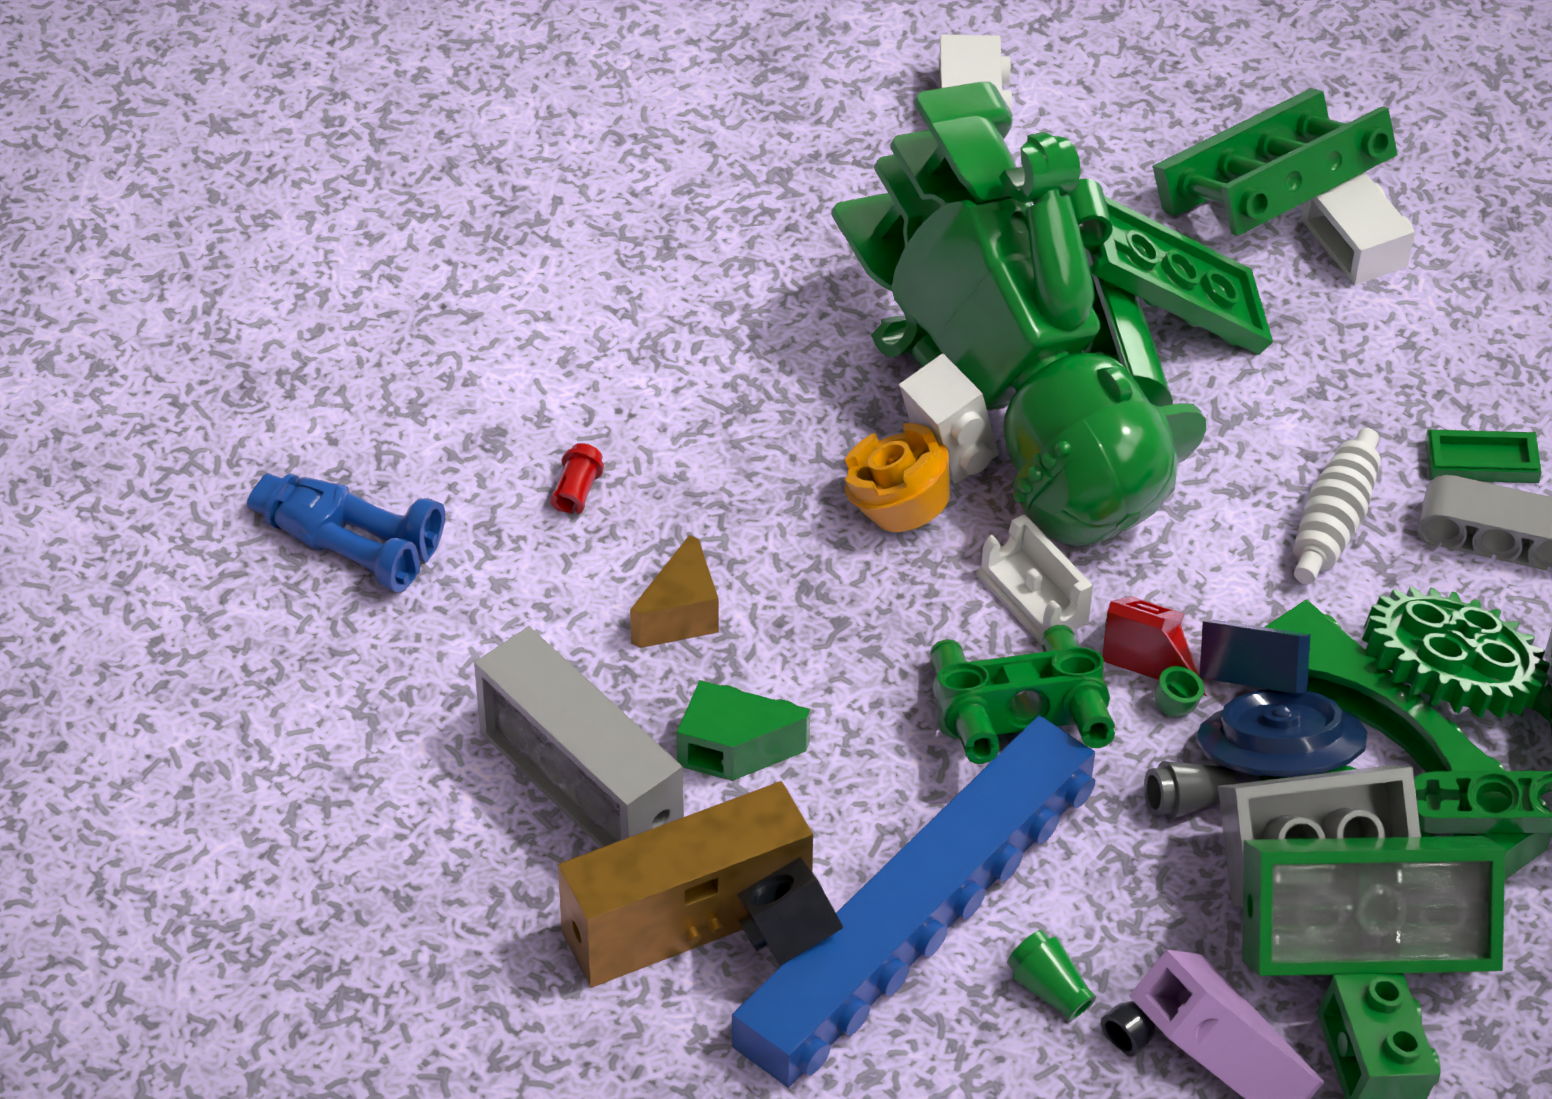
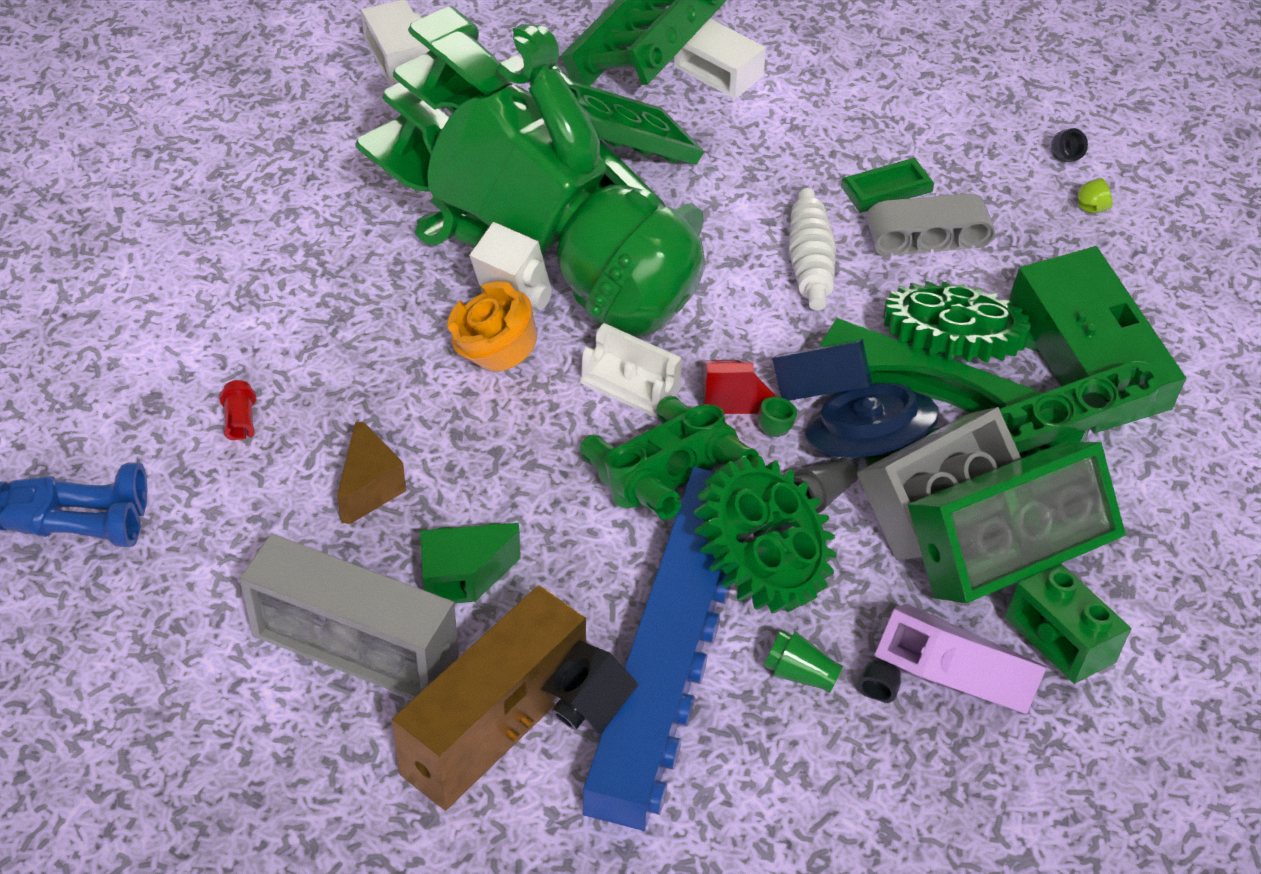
camera: 25 degrees left, 0 degrees up
none -> green gear [694,456,837,613]

